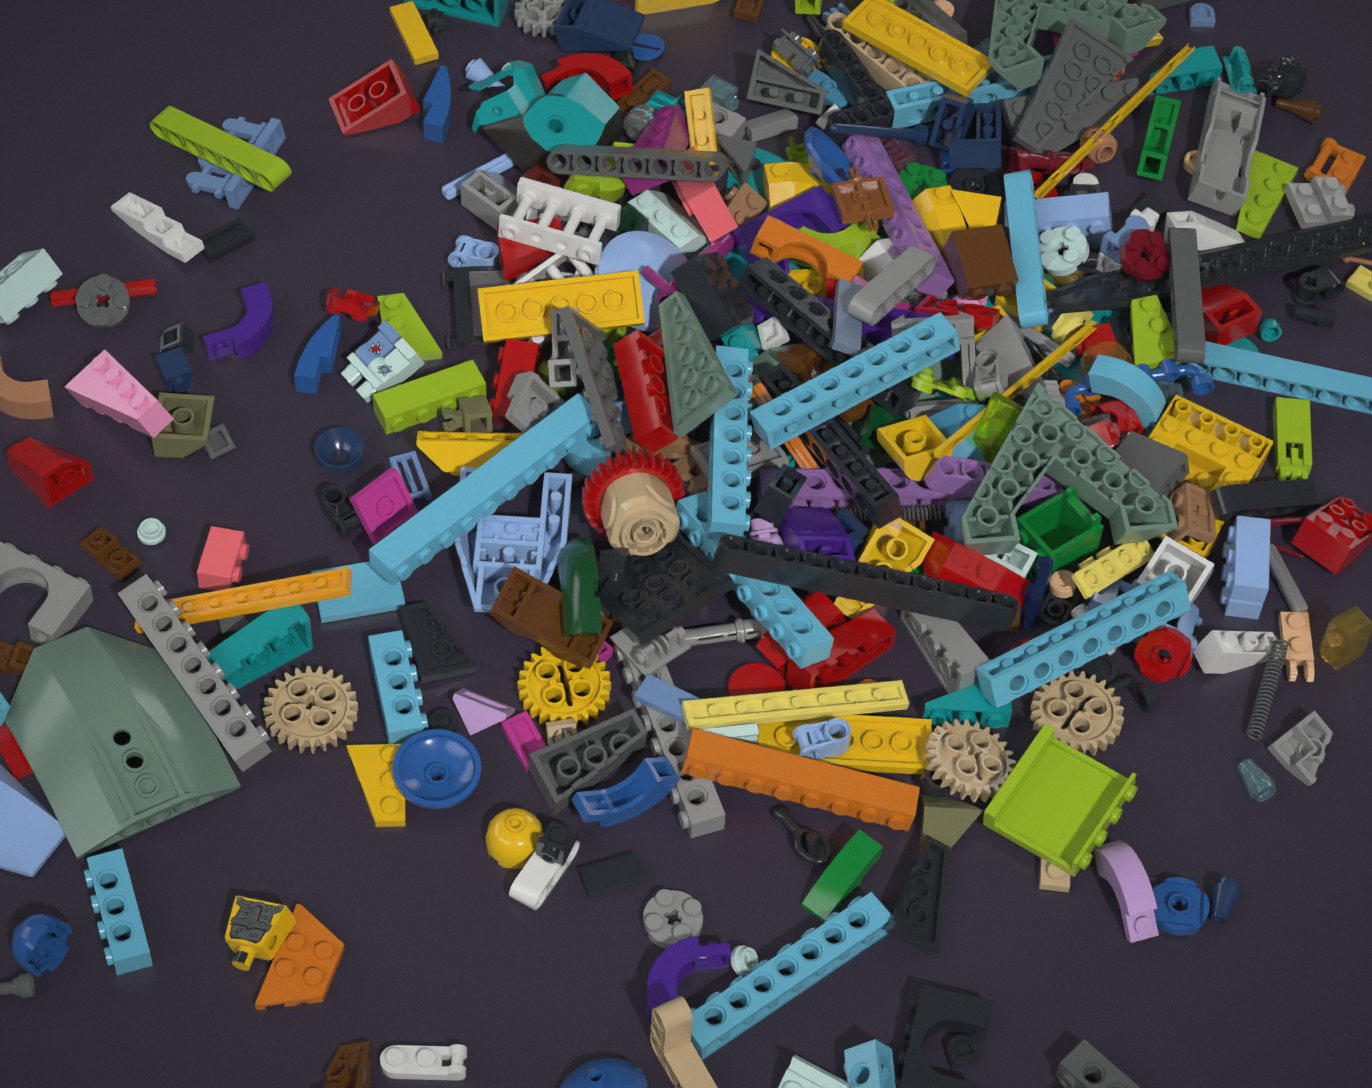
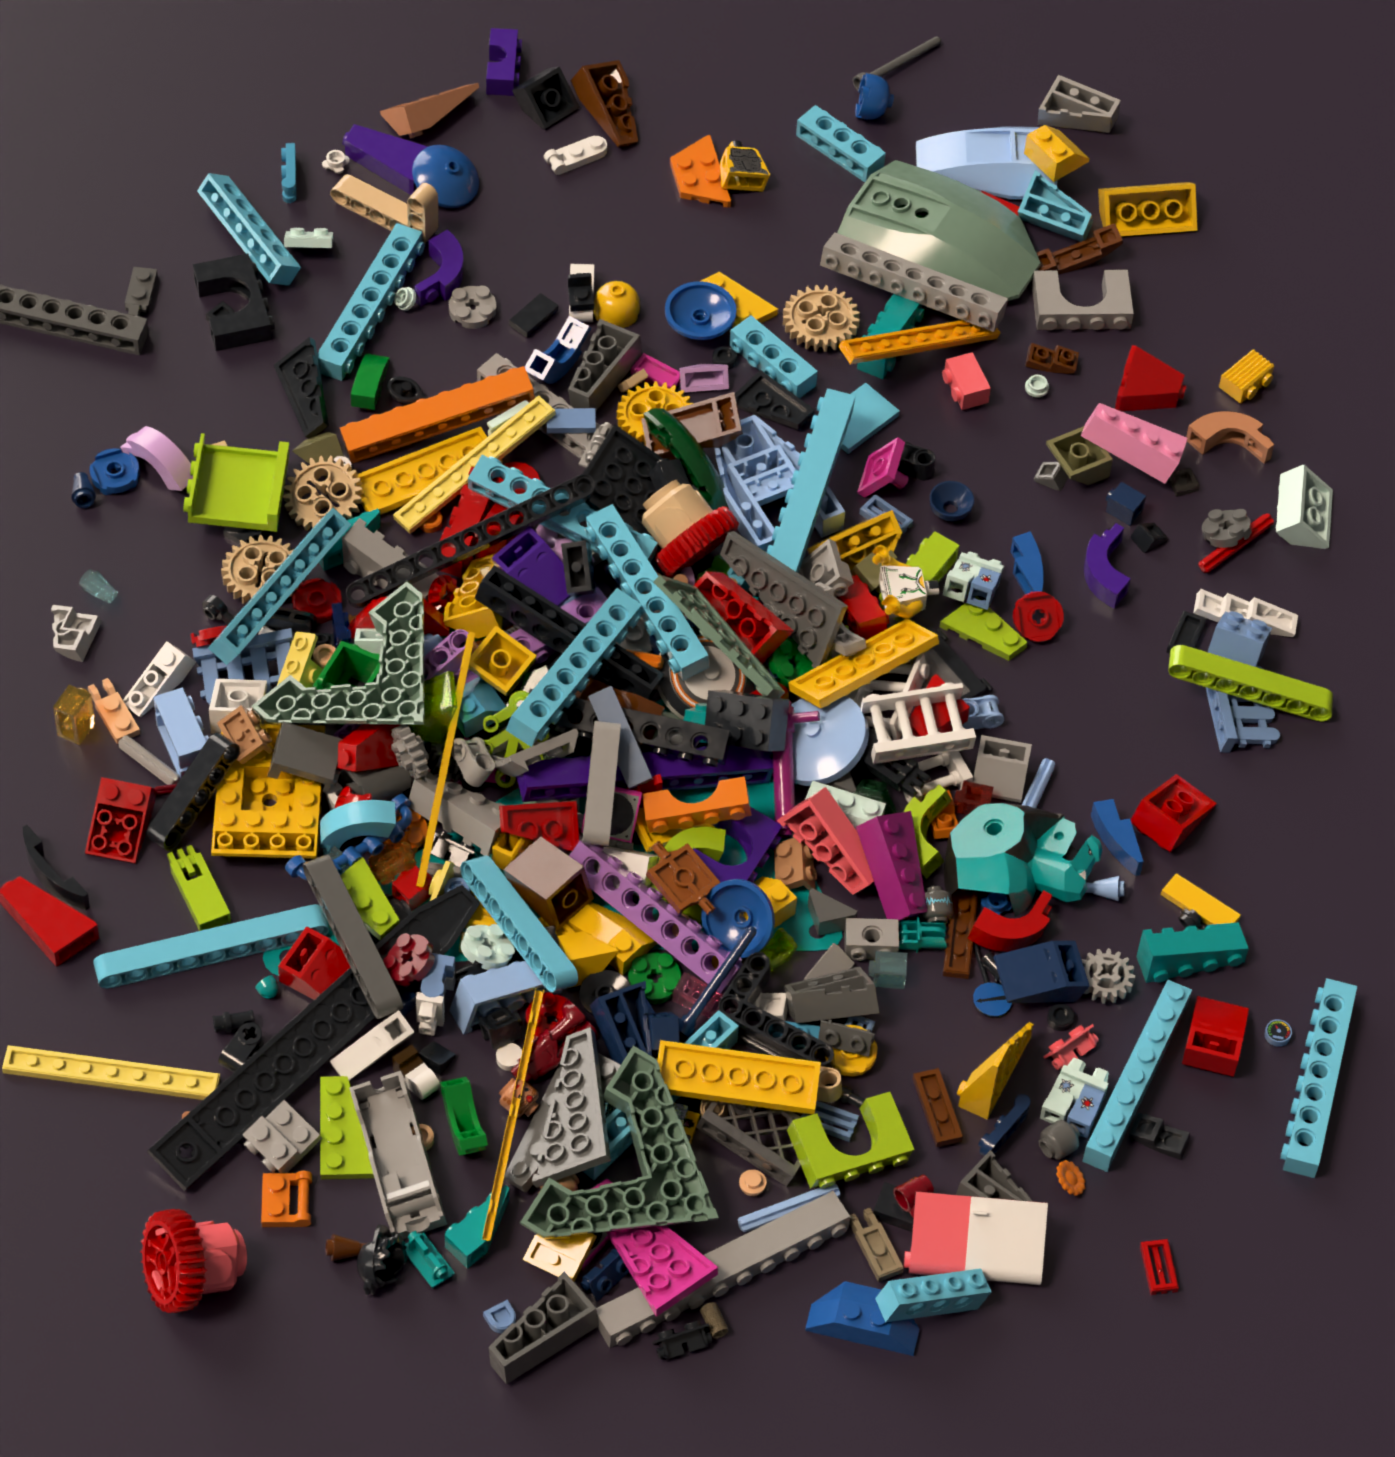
camera: 150 degrees right, 0 degrees up
dark grey tile [218,615,249,638] -> none
dark grey beam [547,144,729,182] -> none
yellow tile [684,88,718,166] -> none
light blue piece [792,718,851,760] -> none
dark grey piece [1246,639,1289,740] -> none
none -> leg [392,1044,440,1100]
none -> torso [872,545,939,619]
none -> medium blue brick [1208,611,1272,667]

